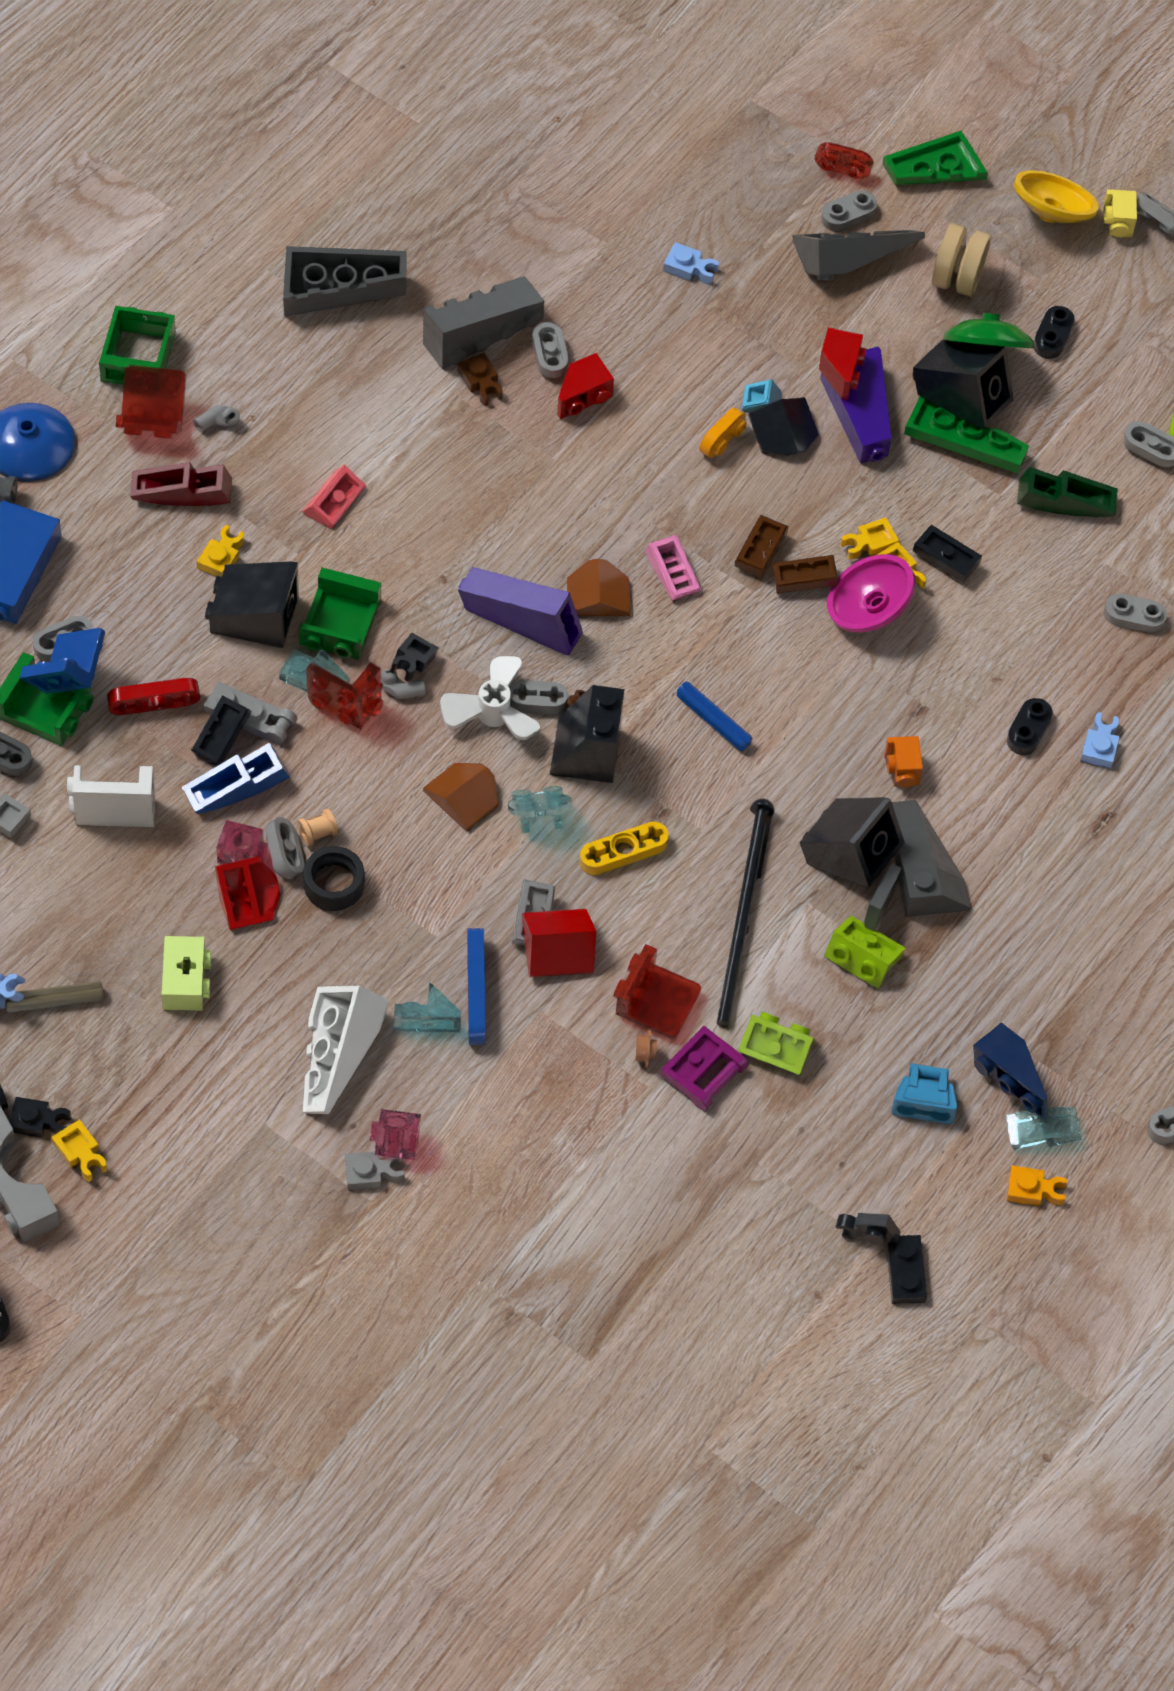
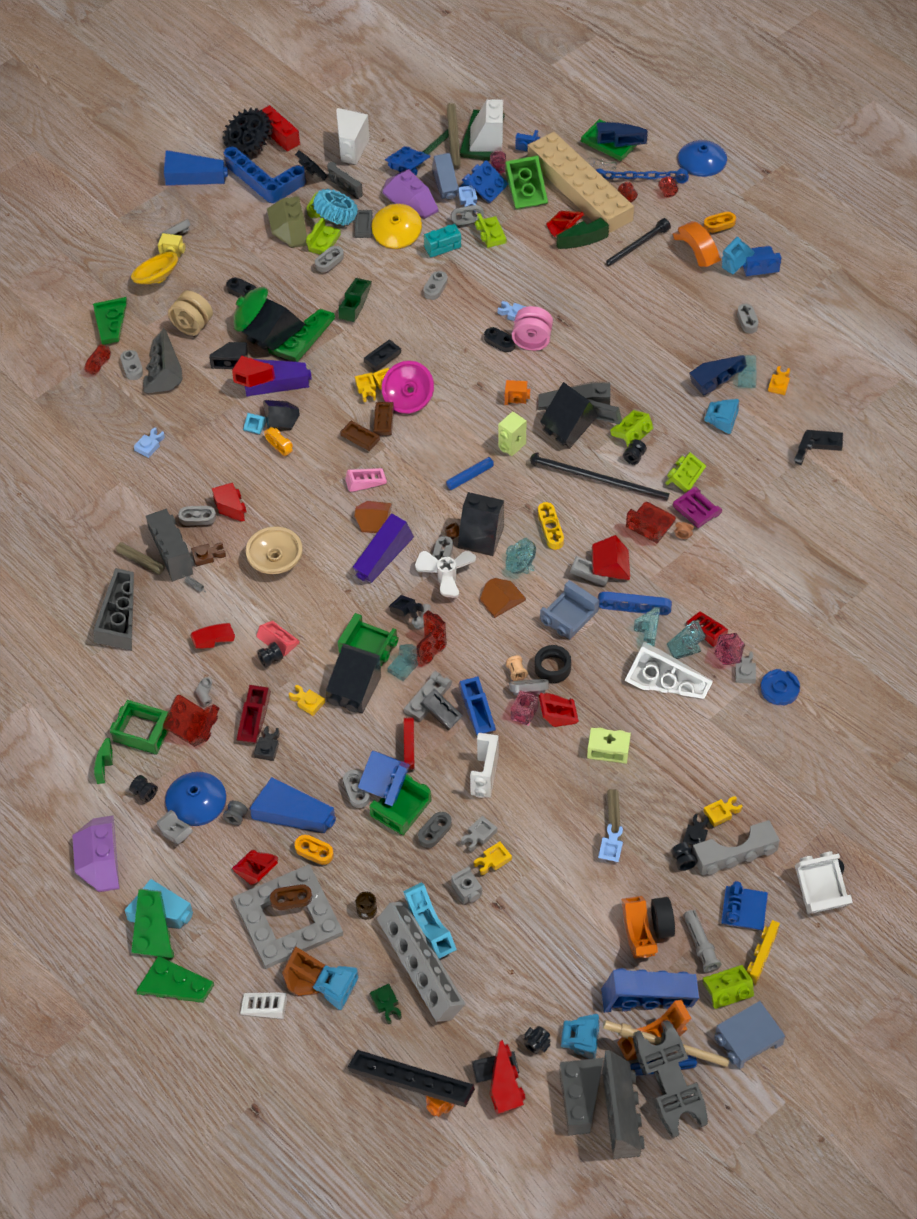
camera: 75 degrees left, 5 degrees down
none -> green slope [94,738,113,784]
none -> dark tan axle [116,542,165,574]
none -> black wheel [129,775,158,803]
none -> light grey piece [183,575,205,592]
none -> red slope [190,623,235,648]
none -> black slope [209,342,248,370]
none -> tan dish [246,527,303,574]
none -> black plate [254,726,280,761]
none -> black wheel [257,642,283,668]
none -> yellowish green brick [498,412,527,456]
none -> bright pink wheel [512,306,553,351]
none -> sand blue panel [540,580,599,640]
none -> black wheel [623,439,647,465]
none -> clear light blue slope [667,620,706,659]
none -> red slope [686,611,728,647]
none -> blue tile [761,669,800,705]

